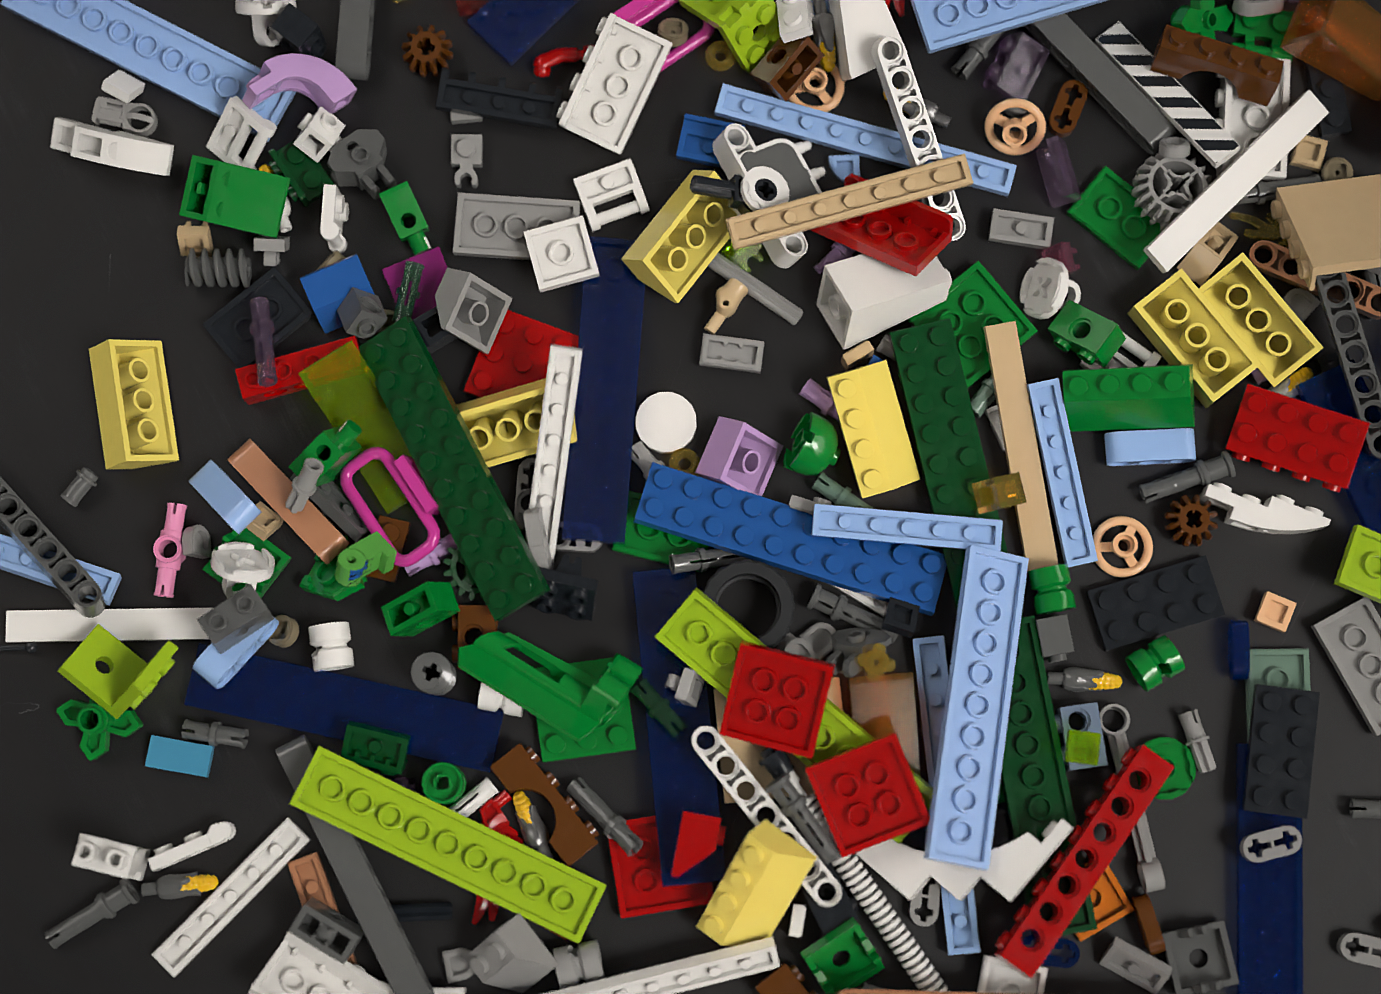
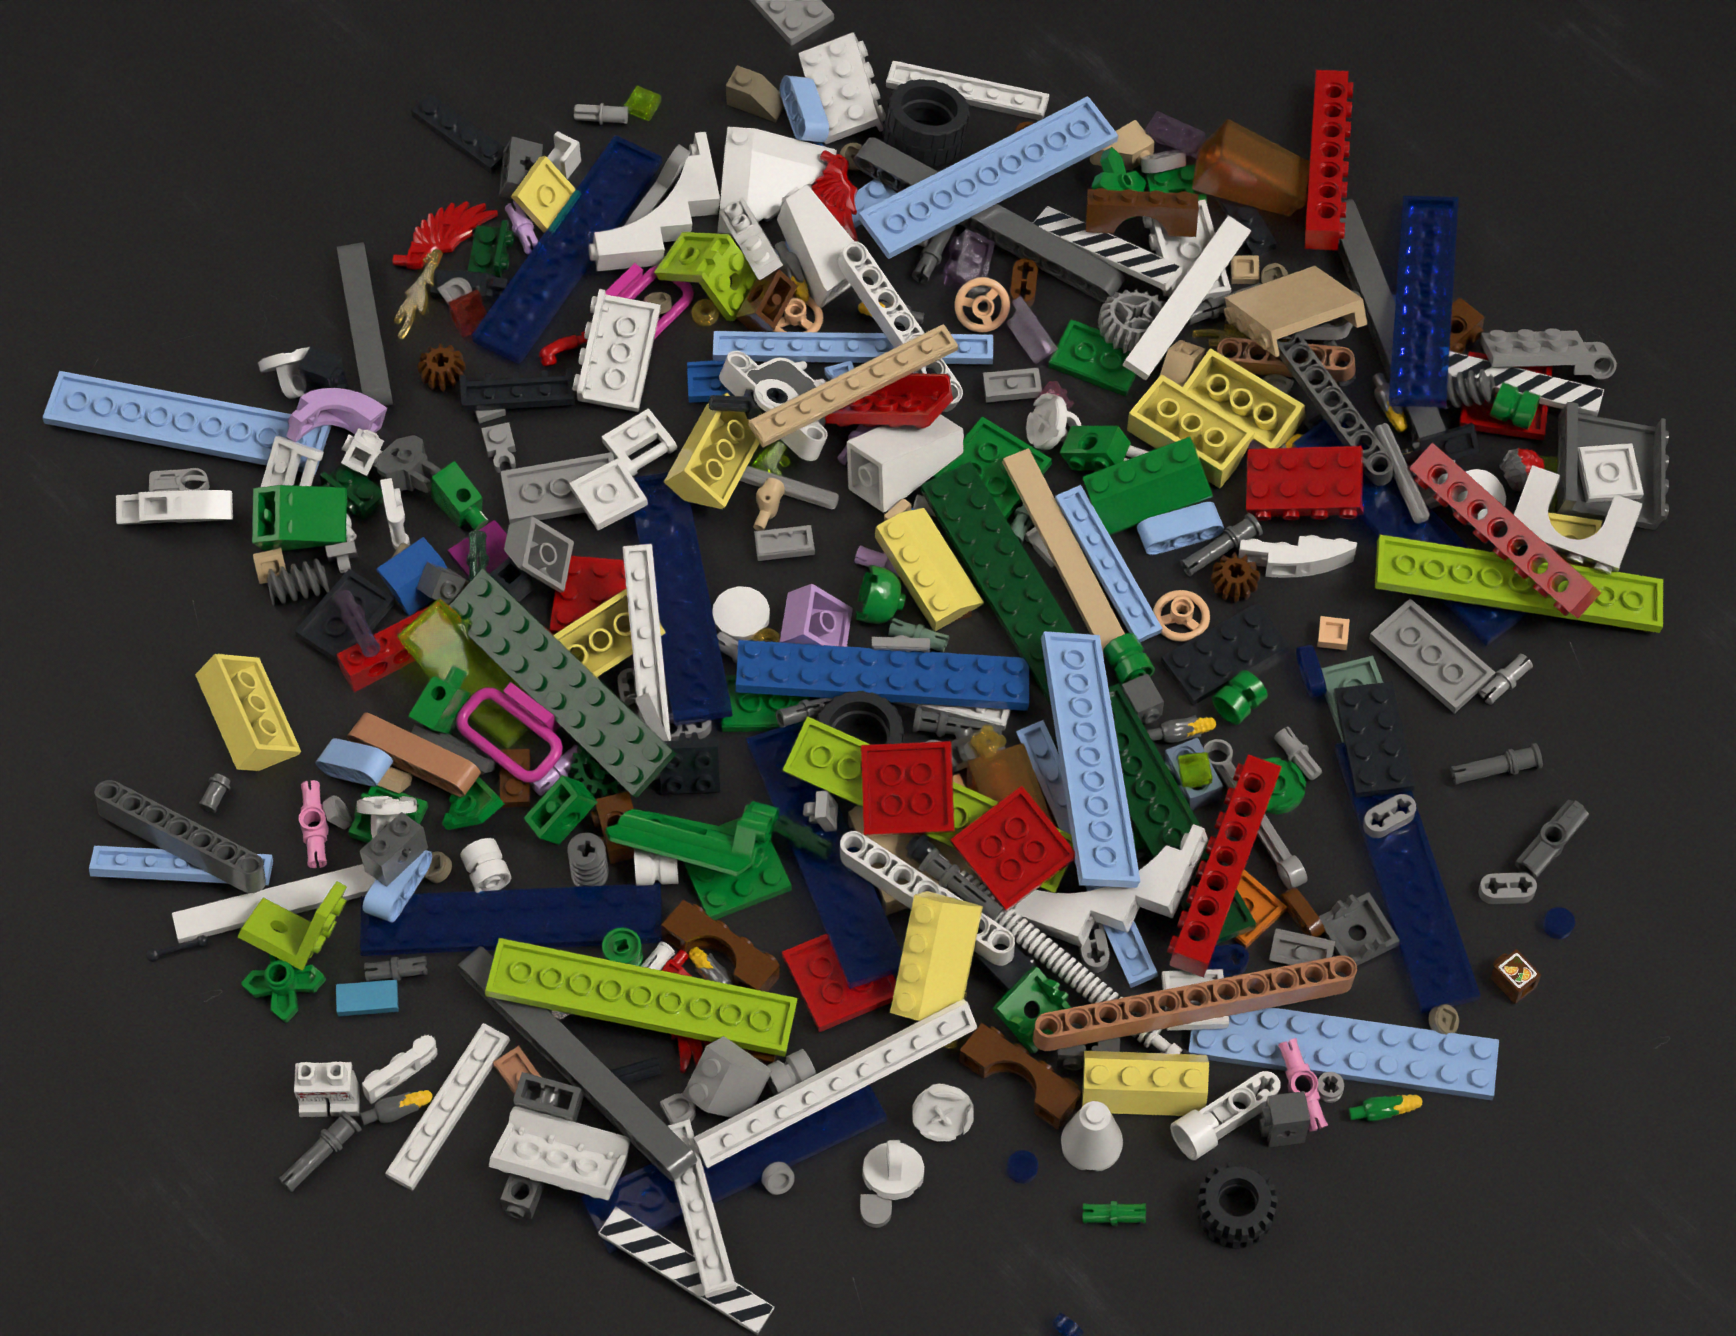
camera: 15 degrees left, 20 degrees down
white tile [101,69,145,103] -> none
light grey axle [285,458,324,514] -> none
bright green leg [335,531,397,587] -> none
dark green bracket [341,721,411,775] -> none
dark grey pin [567,777,643,856] -> none
red slope [671,811,726,878] -> none
white tile [787,903,806,938] -> none
light blue plate [811,504,1003,551] -> none
black plate [881,597,920,638] -> none
clear yellow brick [972,472,1027,514] -> none
light grey tile [1159,137,1191,158] -> none

